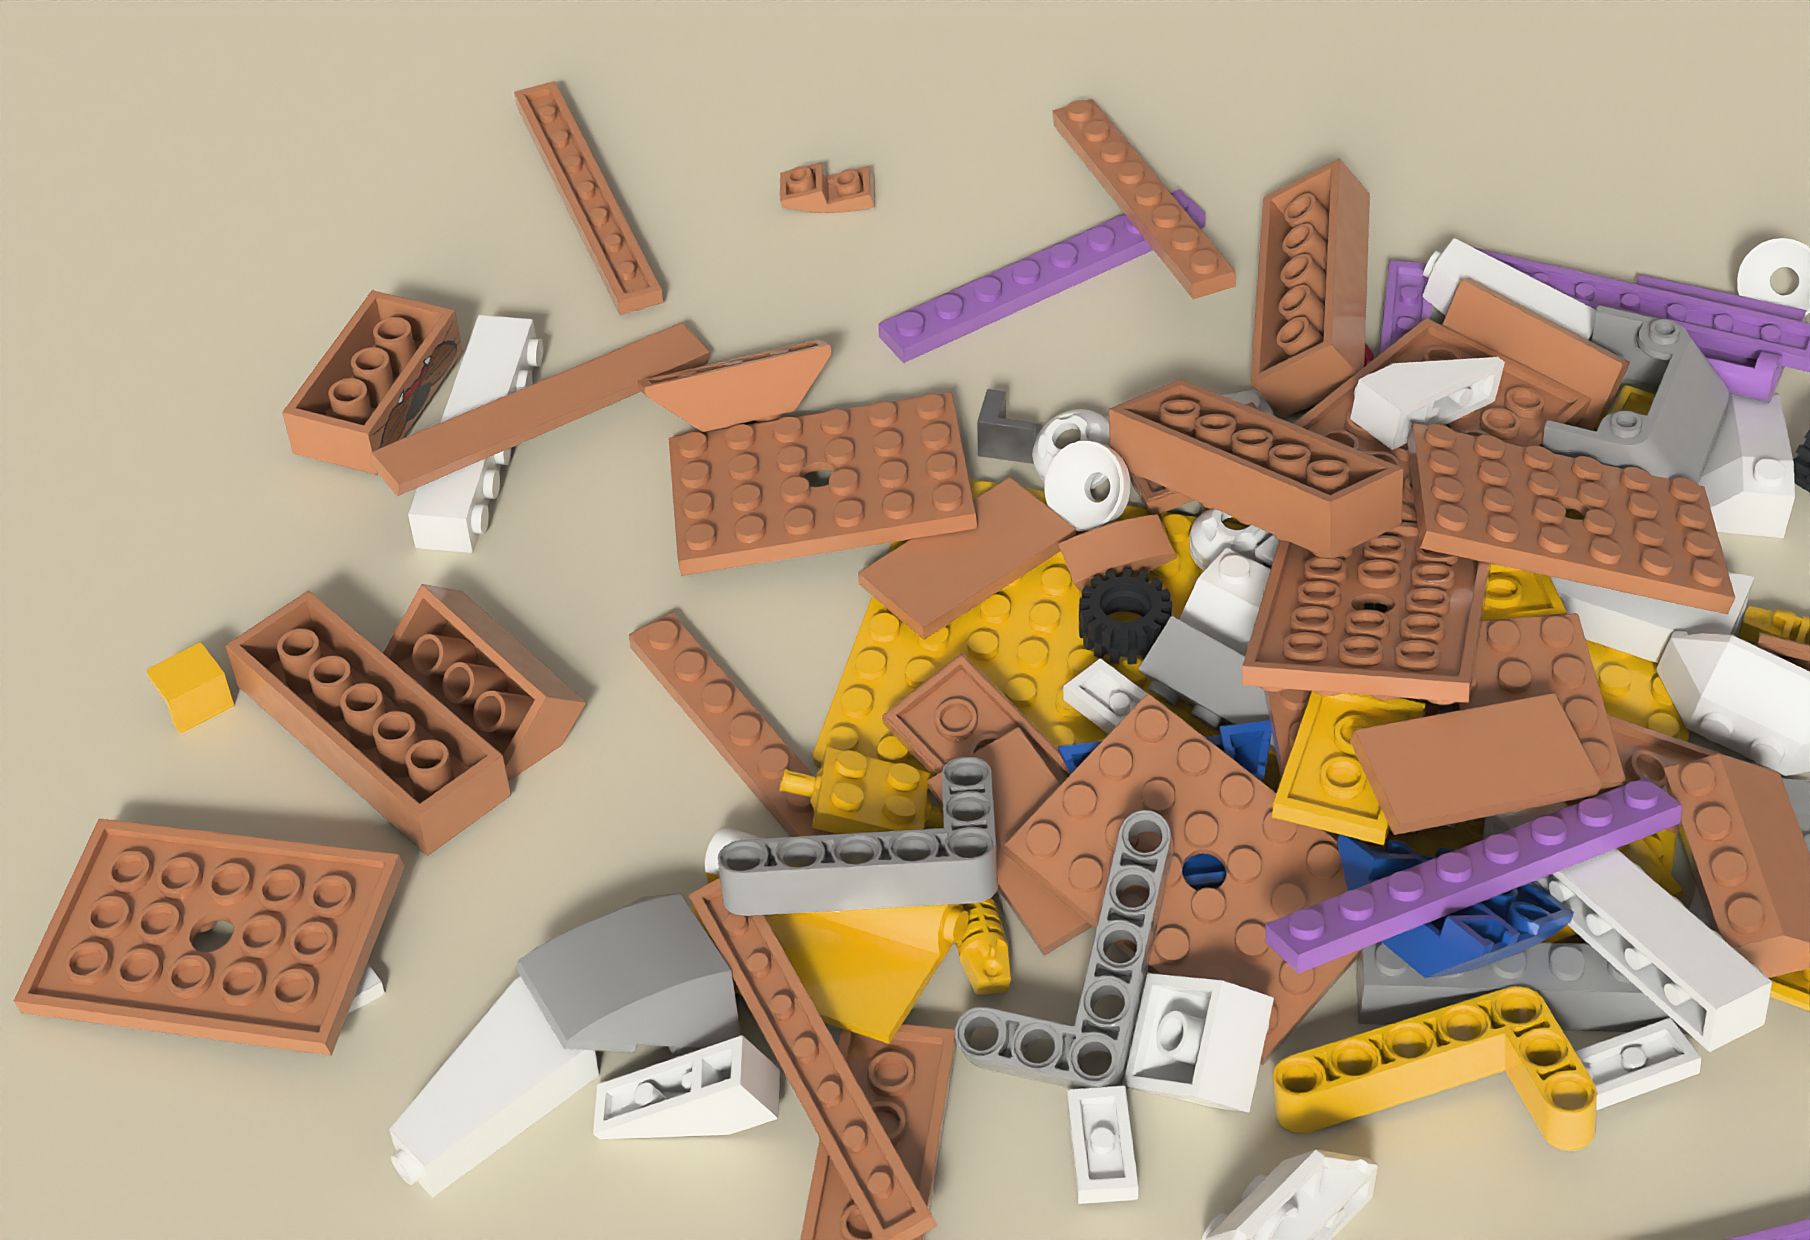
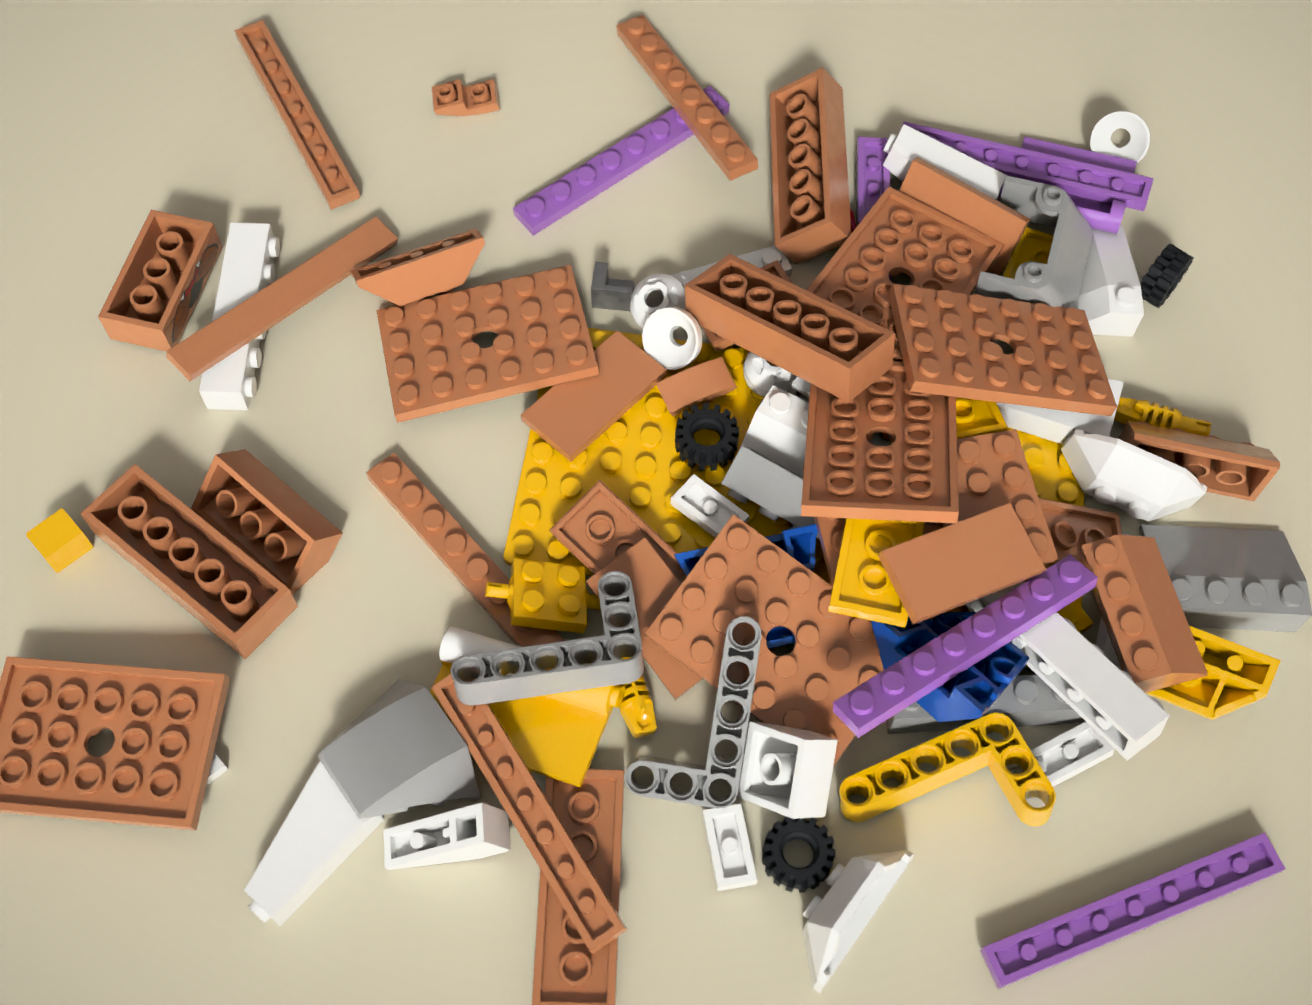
camera: 10 degrees left, 15 degrees up
white slope [1350,357,1505,450] -> none
none -> black tyre [762,816,836,893]

